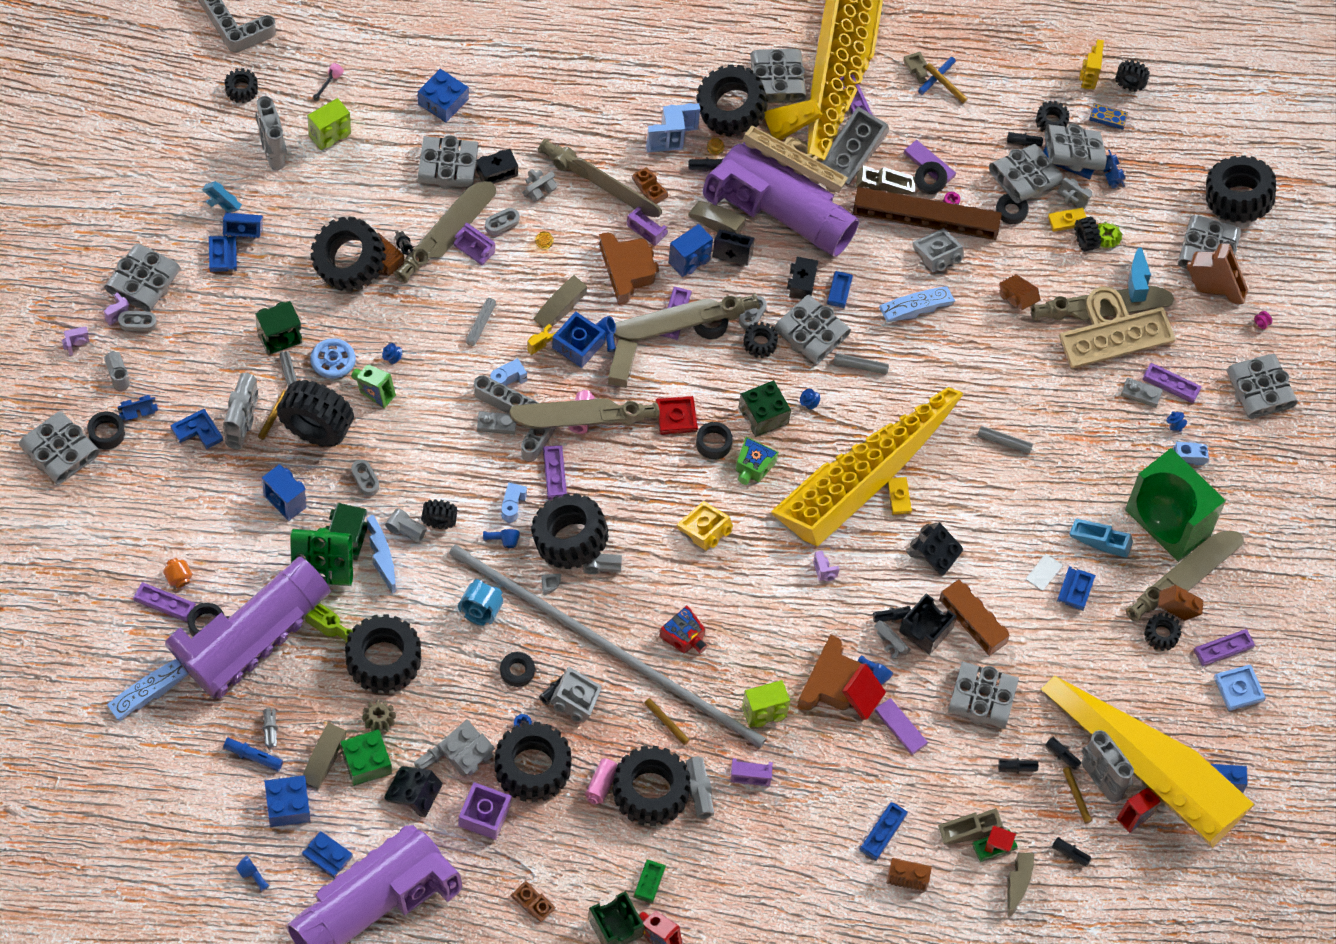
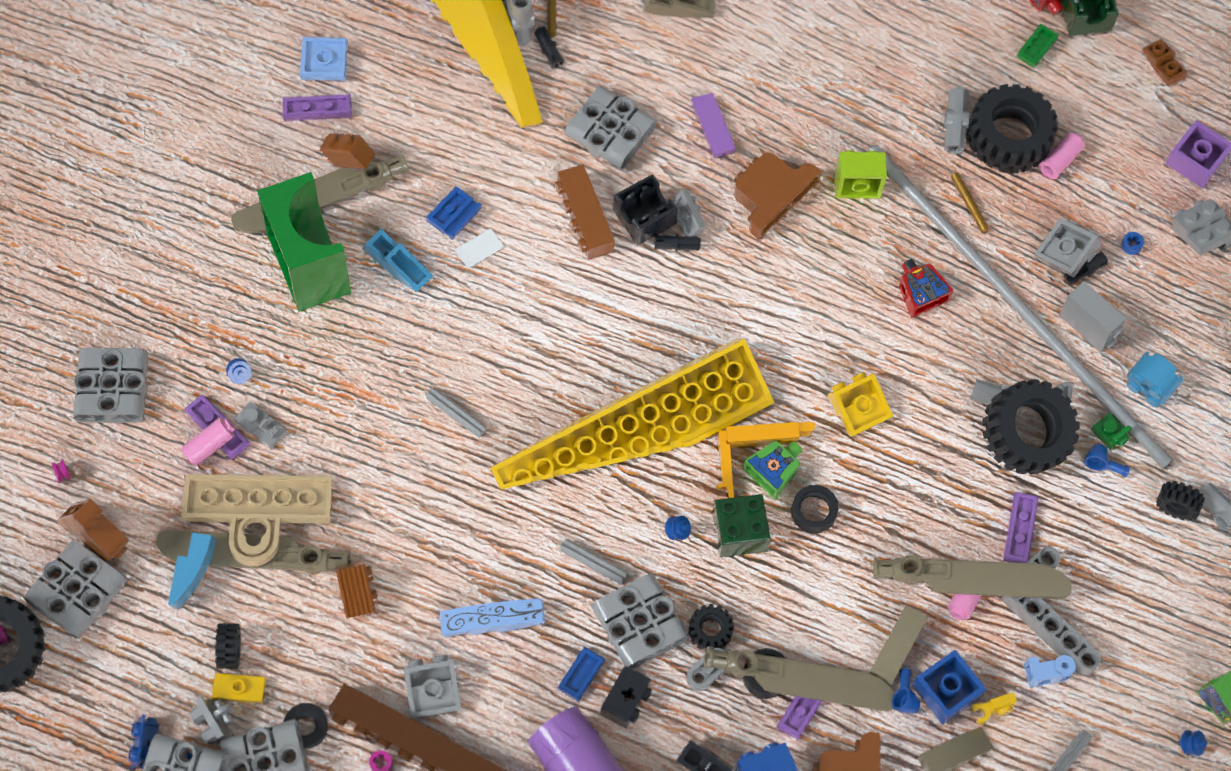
camera: 160 degrees left, 5 degrees up
light grey plate [477,411,516,435] -> none
black tyre [495,722,572,803] -> none
black tyre [500,652,535,687] -> none
light blue leg [501,482,527,523] -> none
red tile [656,396,698,435] -> none
medium lavender hinge [730,758,773,786] -> none
lavender bracket [813,551,840,581] -> none
red tile [842,664,886,720] -> none
blue bar [857,655,893,685] -> none
blue tile [859,802,908,861] -> none
yellow plate [887,477,912,515] -> none
black bracket [906,522,963,575] -> none
black axle [998,758,1039,774] -> none
lime gear [1098,221,1122,248] -> none
black tyre [1144,613,1182,651] -> none
light blue leg [1172,442,1209,465] -> none
none -> bright pink brick [181,417,235,466]
none -> light orange hinge [716,422,815,498]
none -> light grey brick [1059,281,1126,353]
none -> green bracket [1091,413,1132,450]

